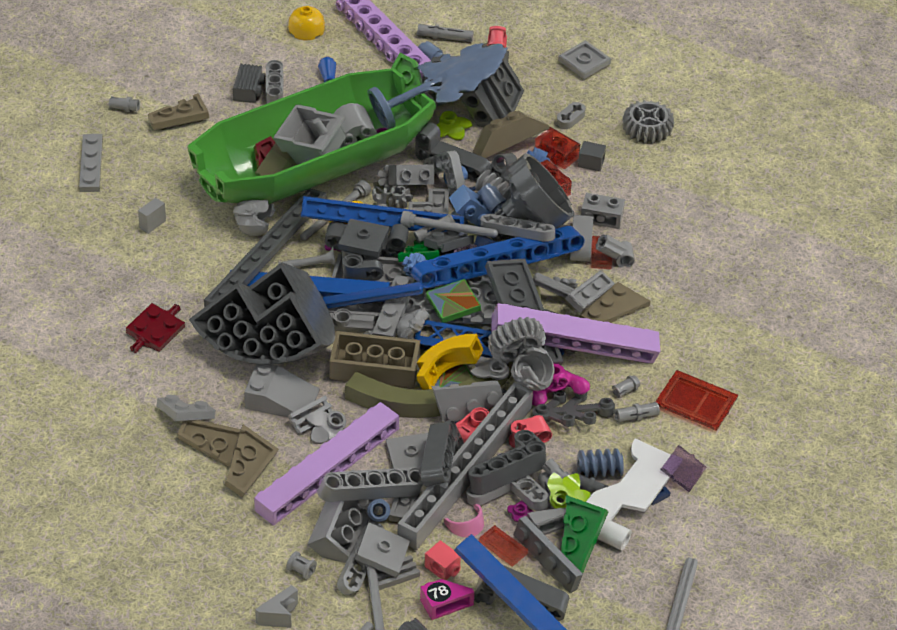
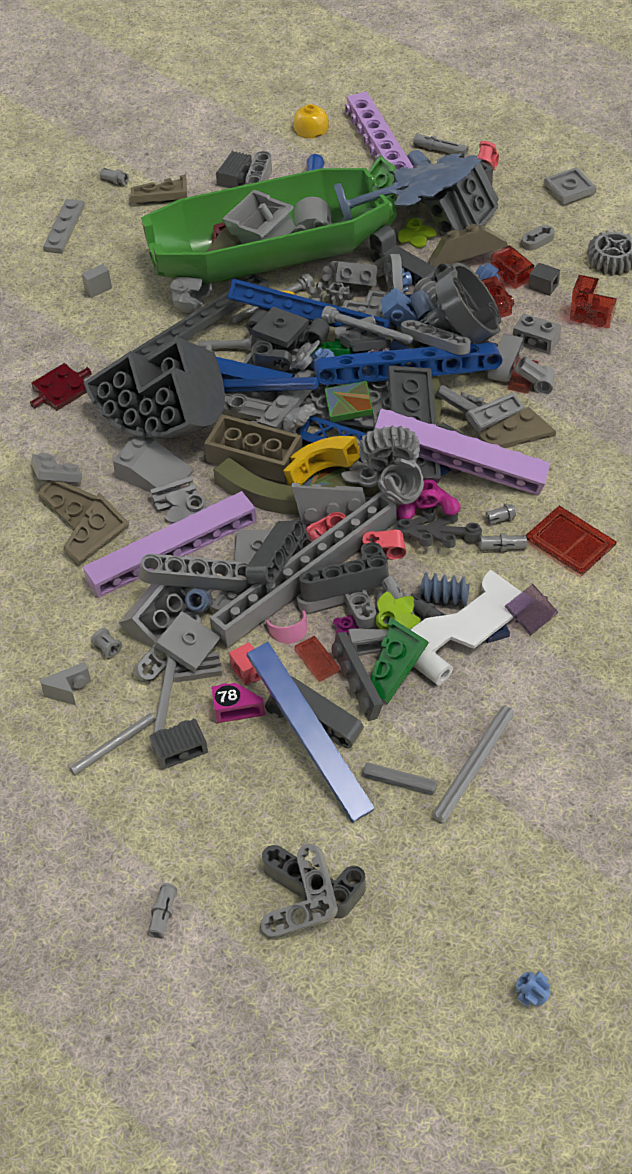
camera: 20 degrees right, 5 degrees up
none -> light grey plate [289,340,320,371]
none -> clear red brick [570,275,617,328]

